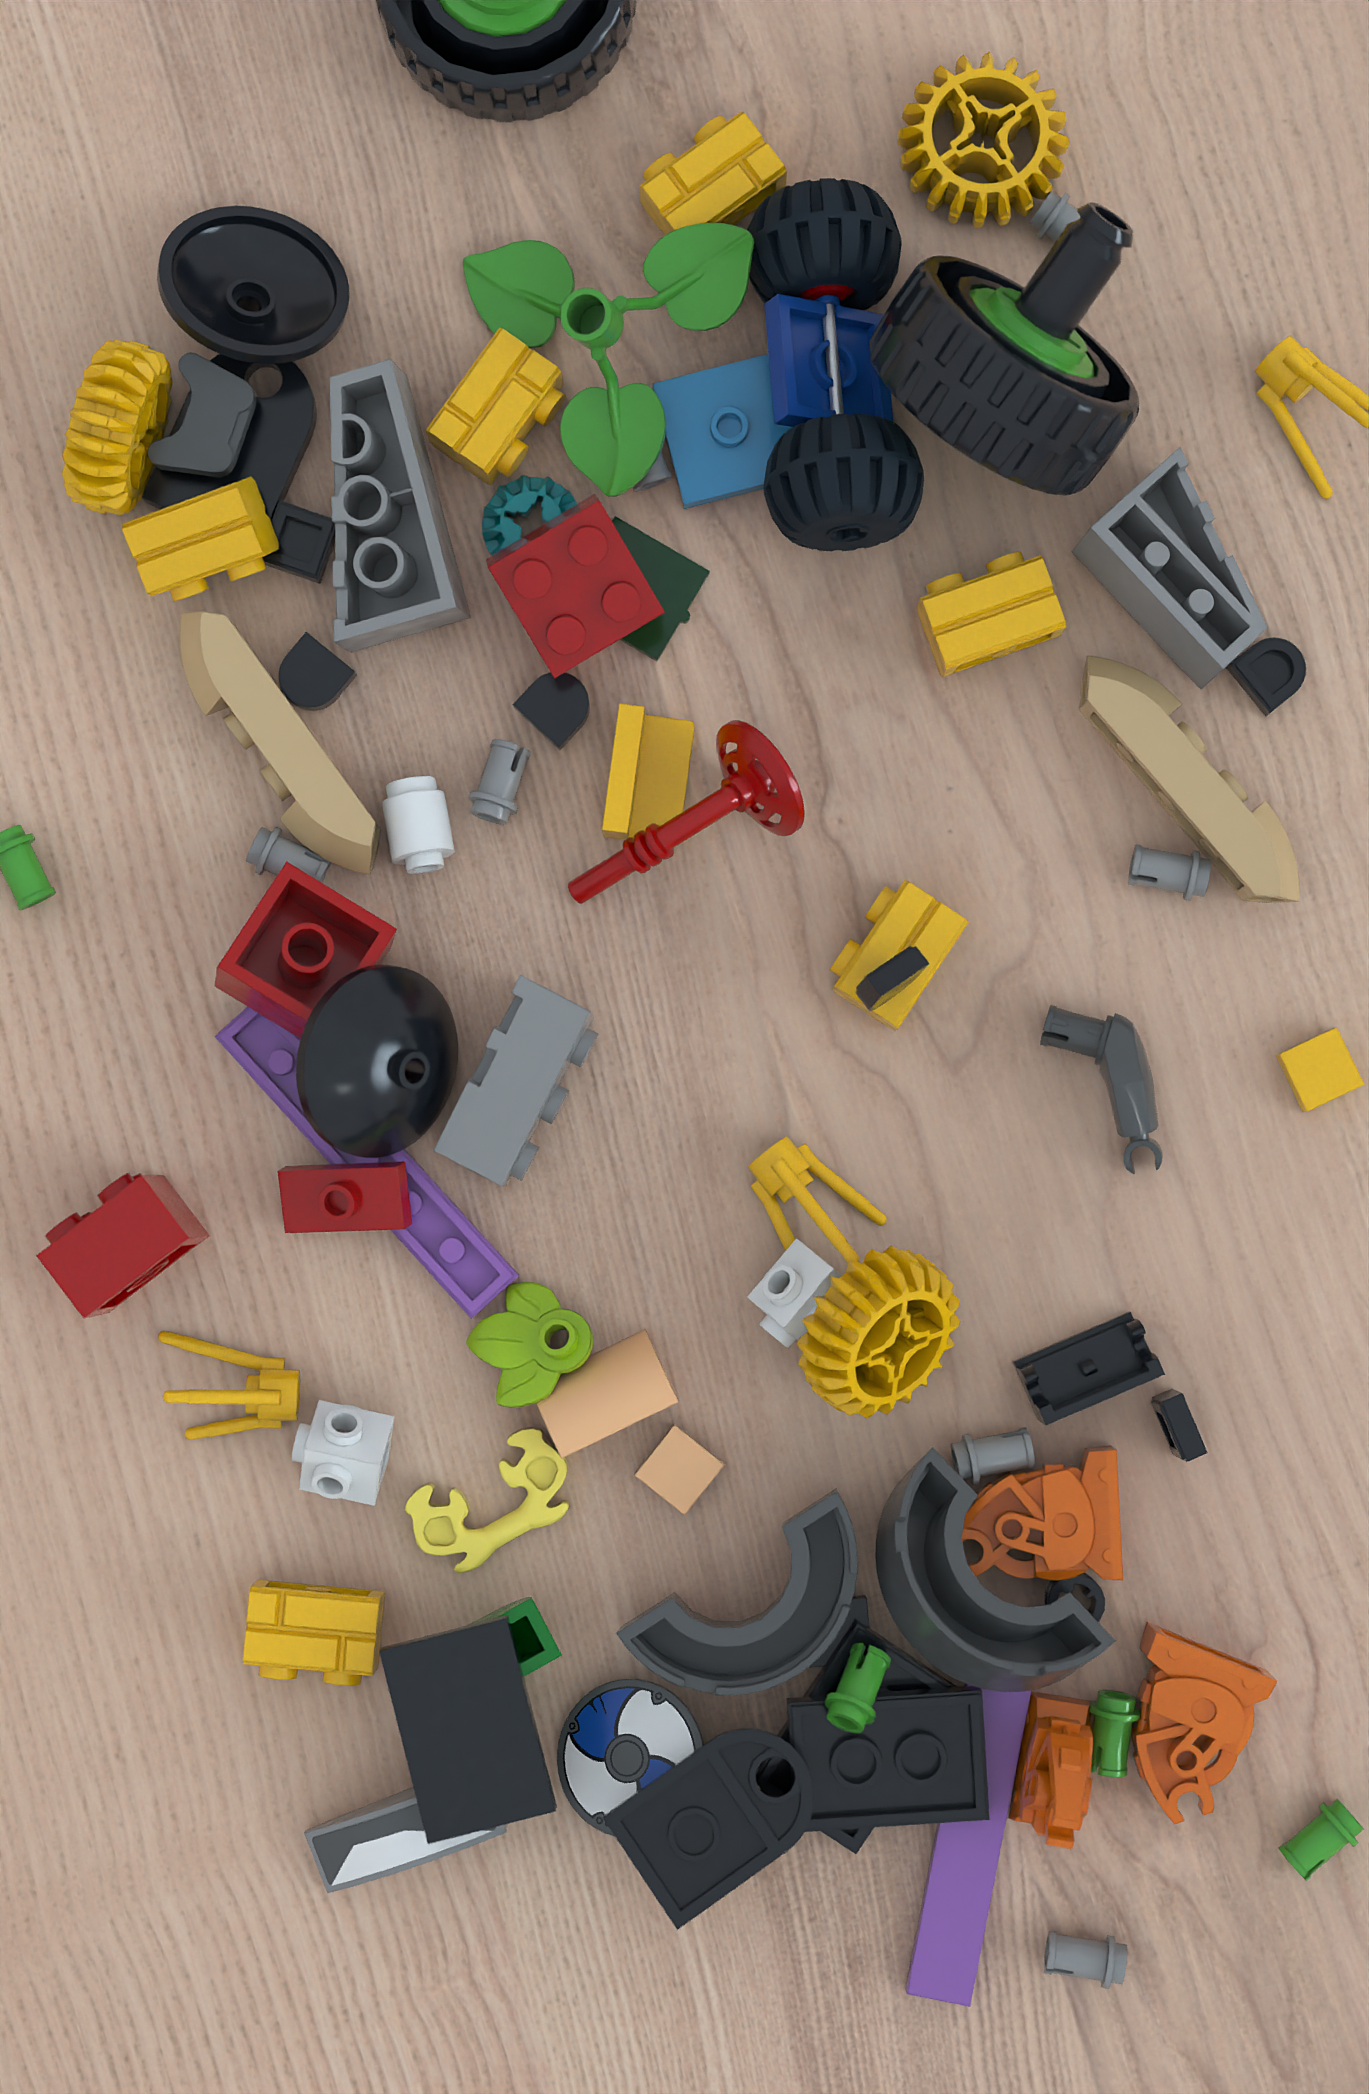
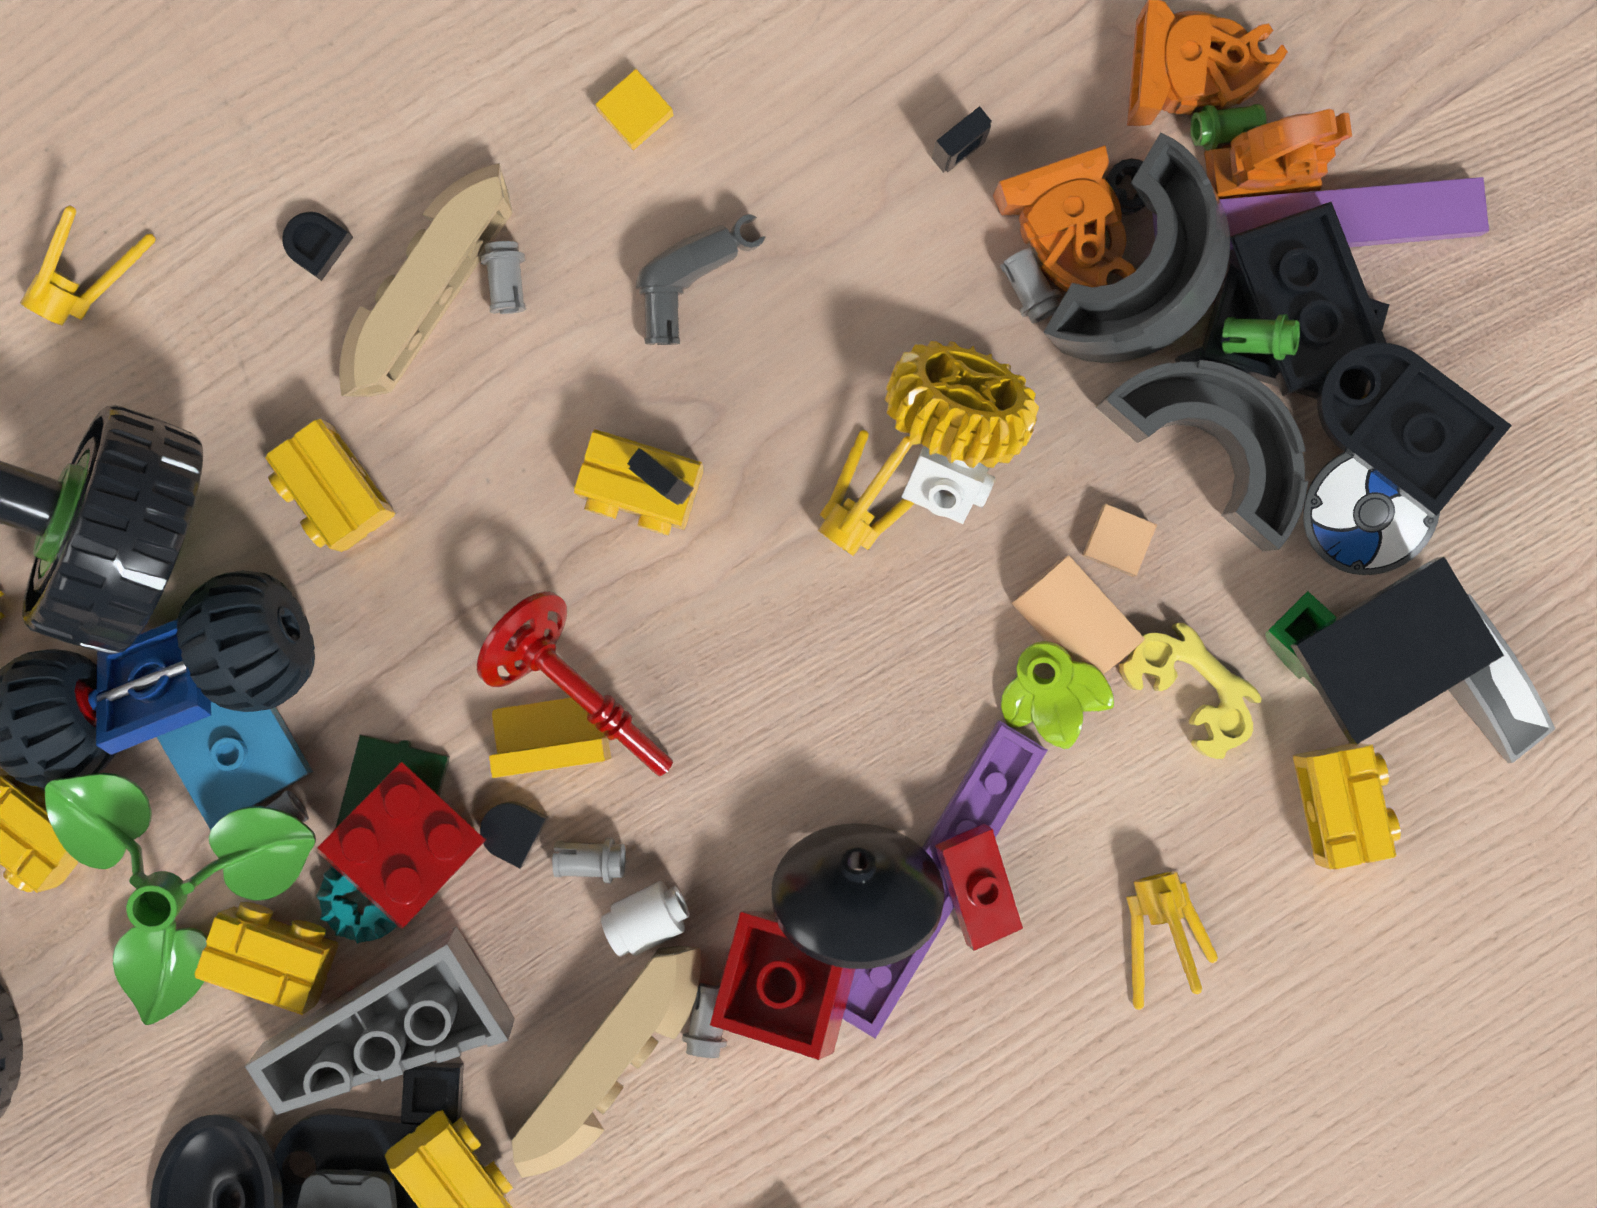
camera: 110 degrees left, 0 degrees up
red brick [36,1173,210,1319] -> none
black tile [279,632,357,711] -> none
white brick [292,1400,395,1506] -> none
light grey wedge [434,975,598,1186] -> none
black hinge [1013,1312,1165,1425] -> none
light grey pin [1044,1931,1127,1989] -> none
light grey wedge [1071,447,1268,690] -> none

